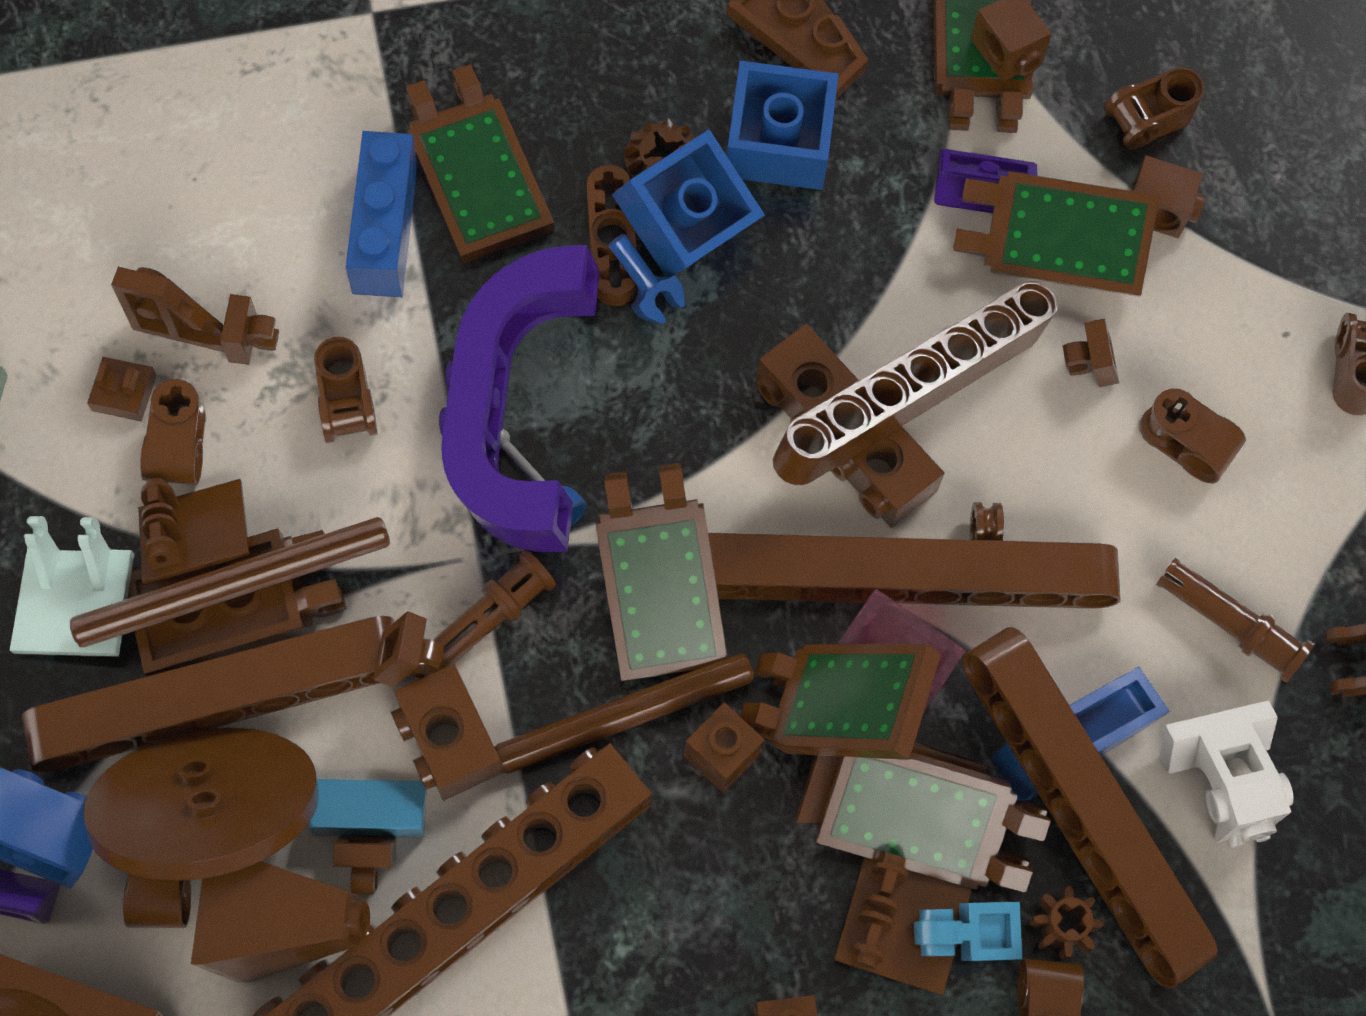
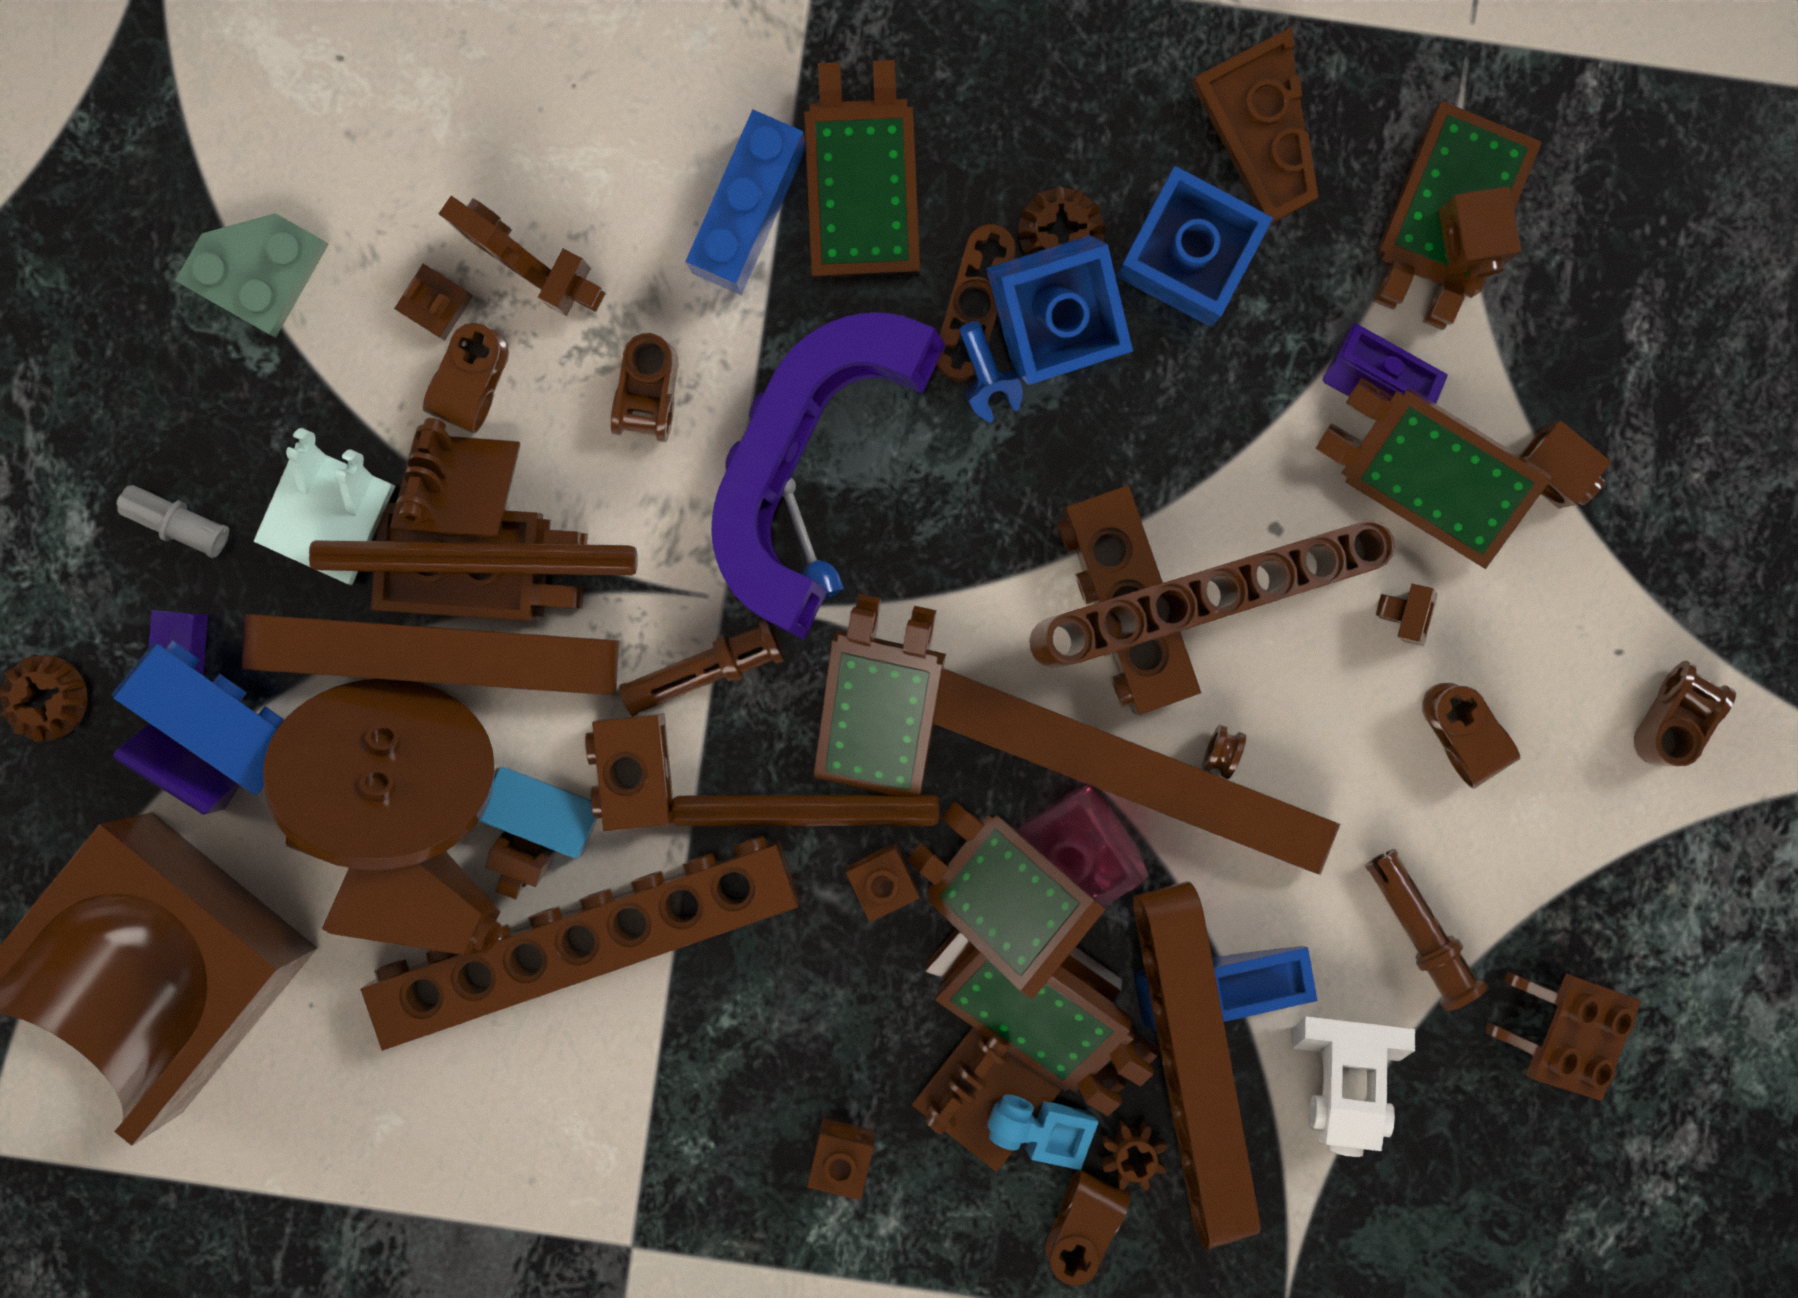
camera: 30 degrees right, 20 degrees up
reddish brown tile [373,611,444,687] -> none
reddish brown piece [1104,67,1205,150] -> none

